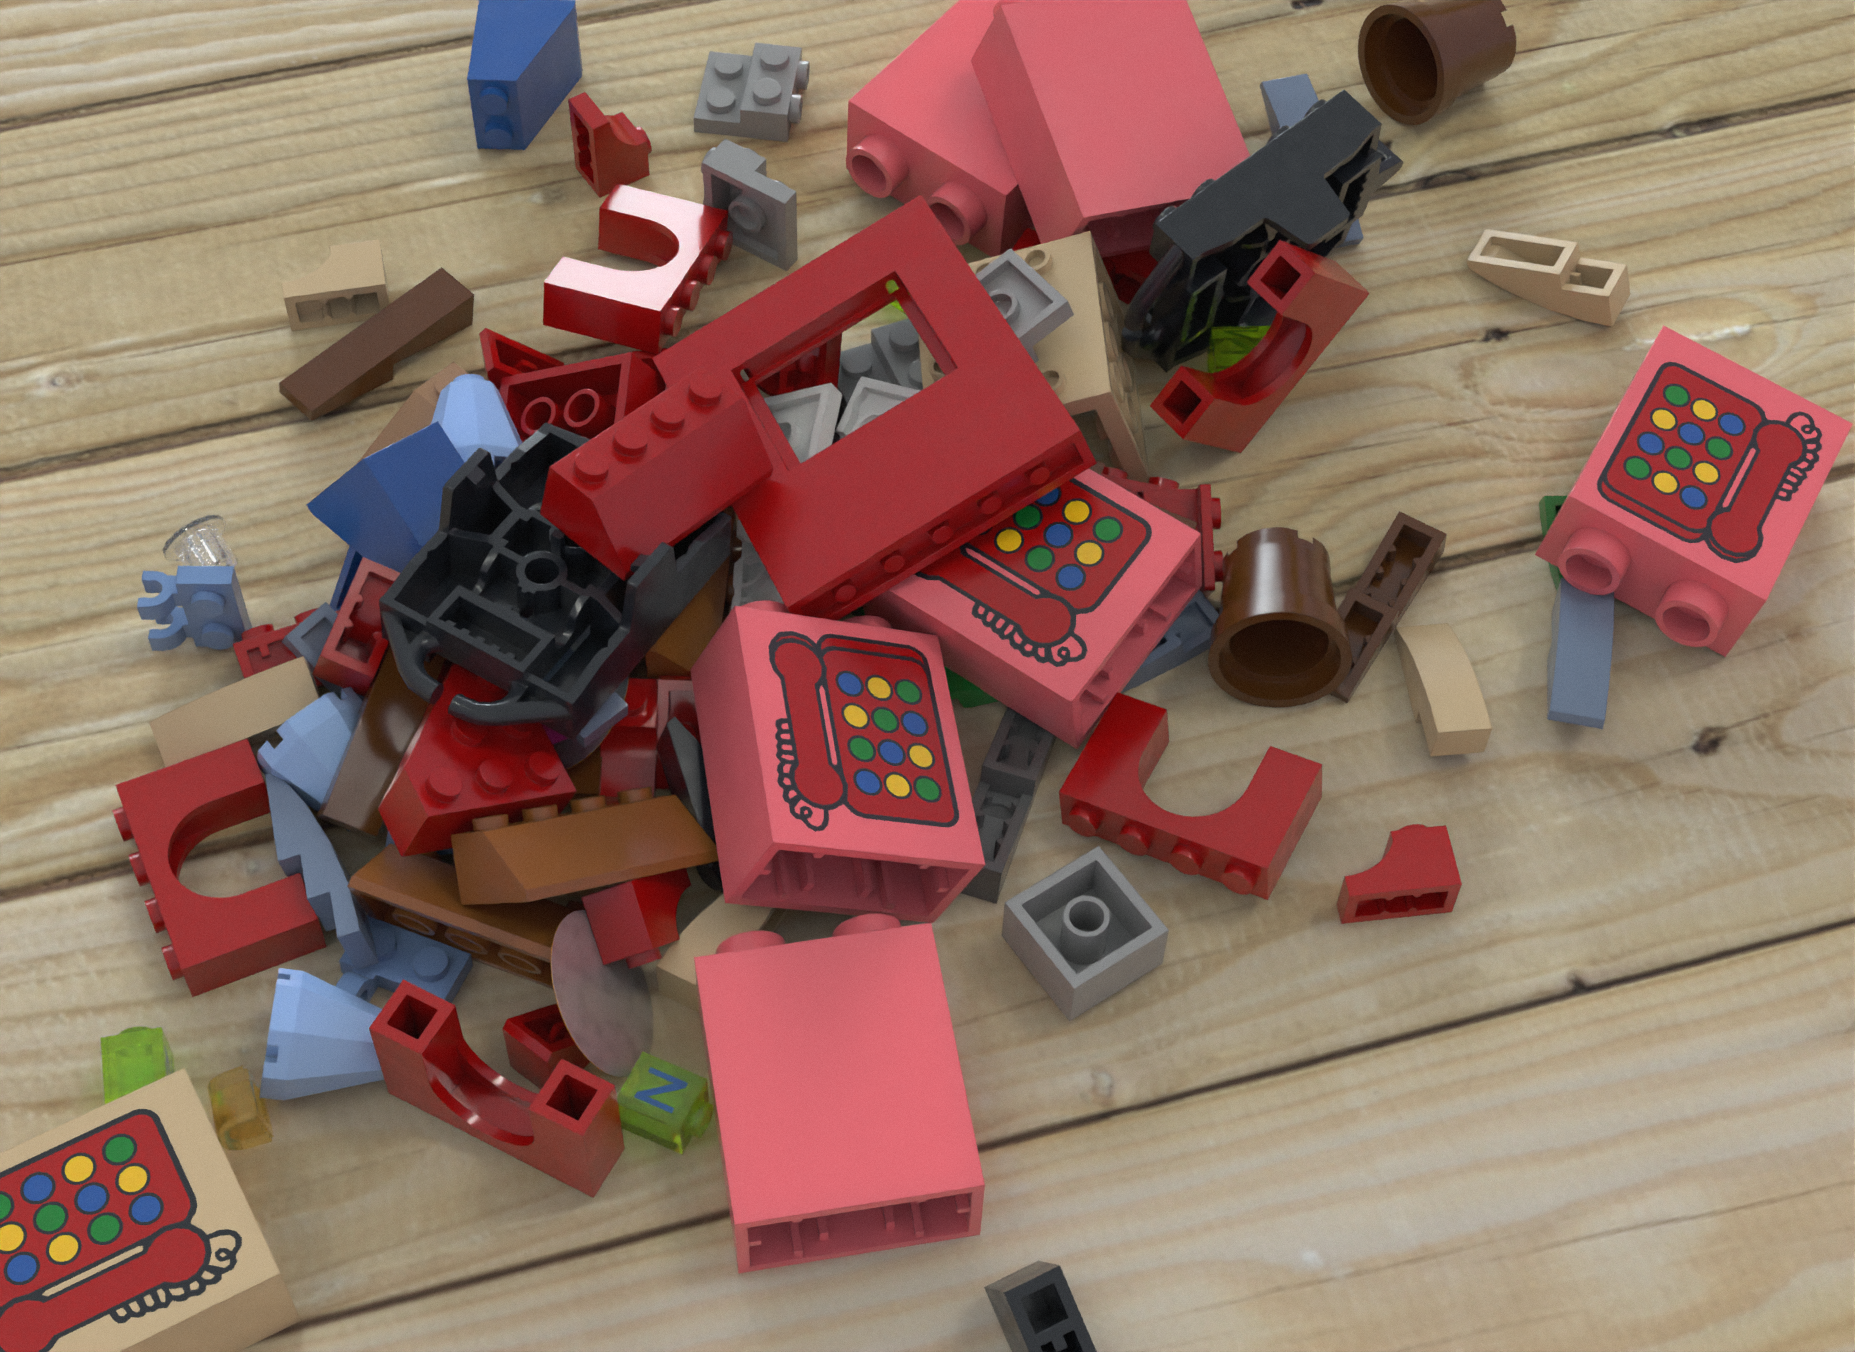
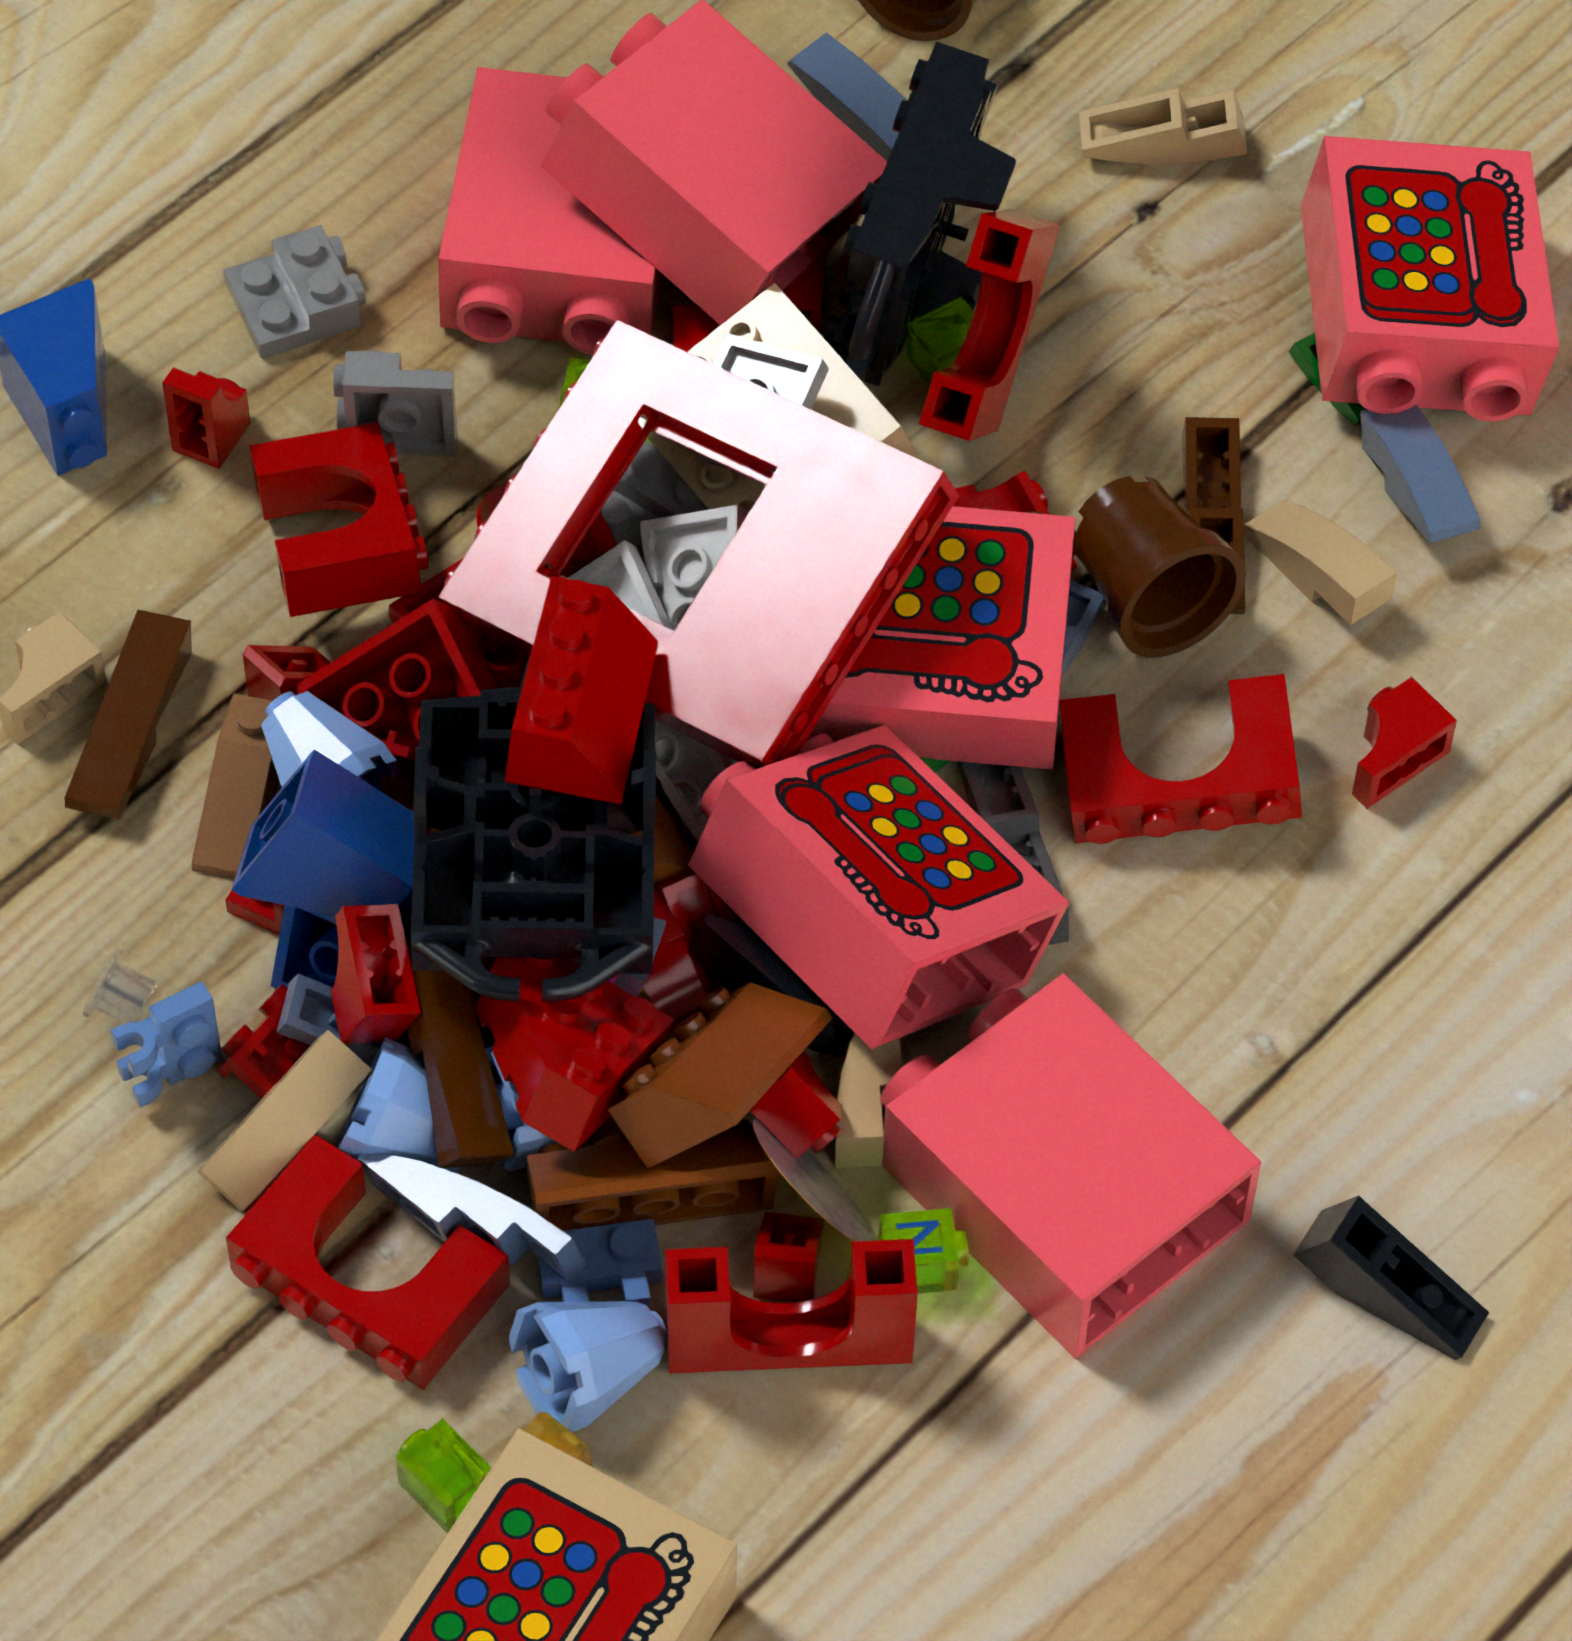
camera: 30 degrees left, 0 degrees up
light grey brick [1002,846,1169,1021] -> none

